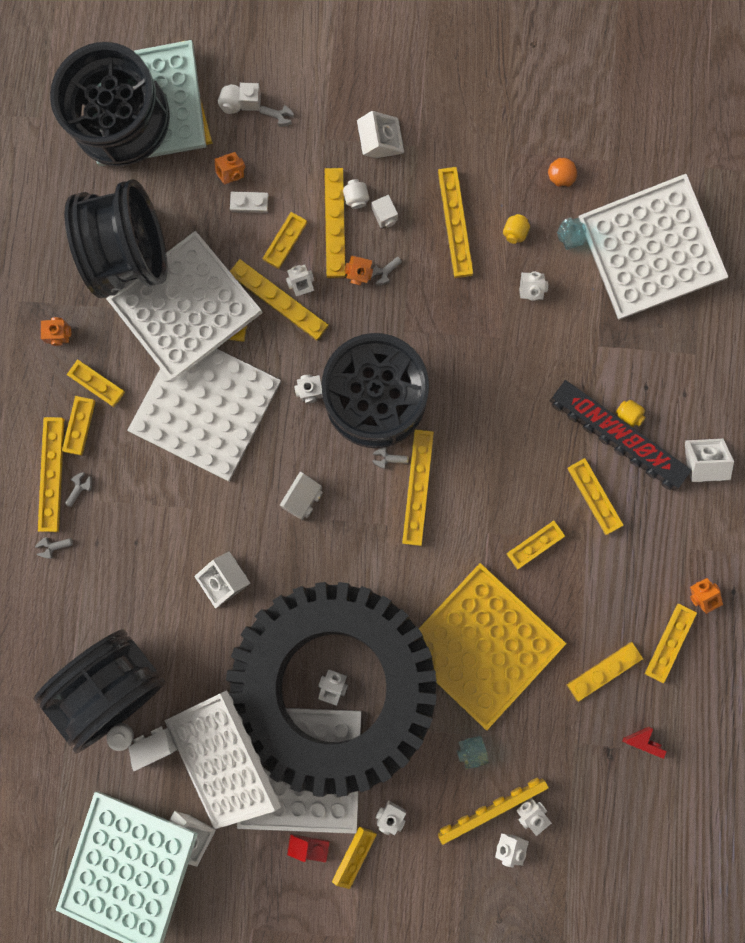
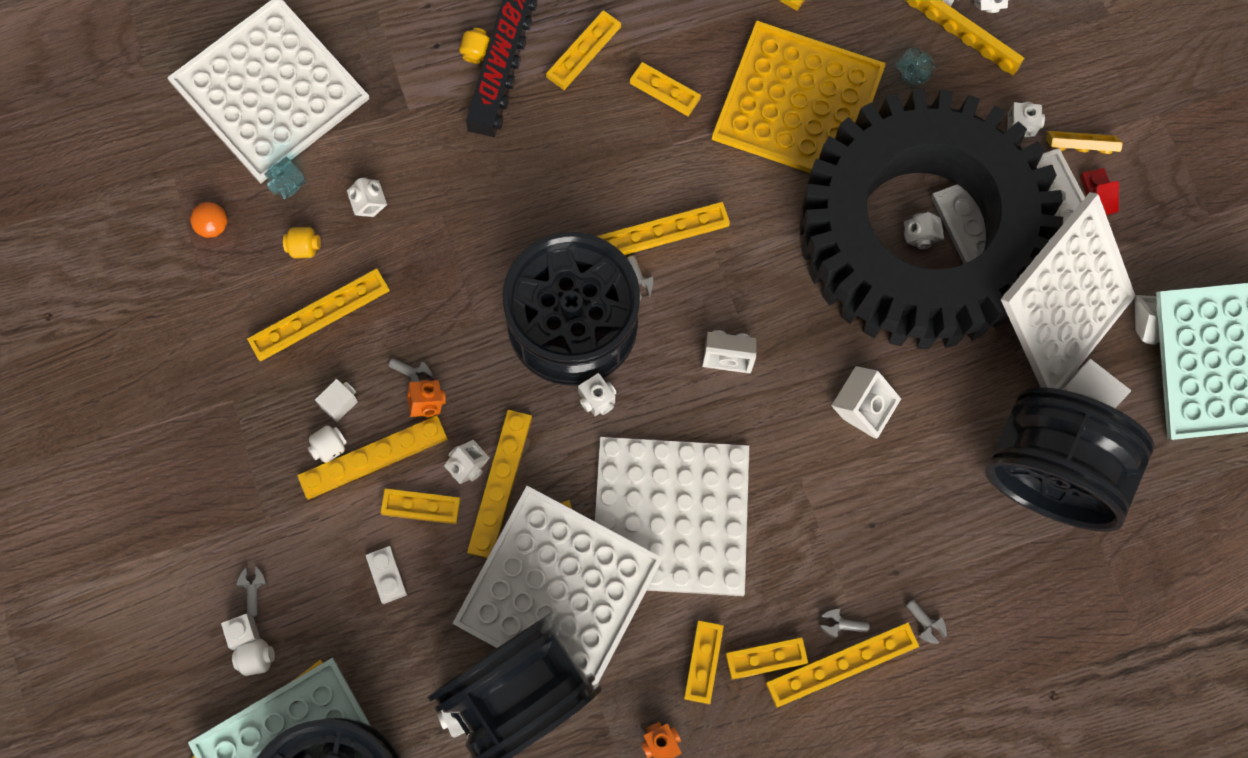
camera: 120 degrees left, 10 degrees down
orange brick [215,152,245,185] -> none
white slope [357,111,404,158] -> none

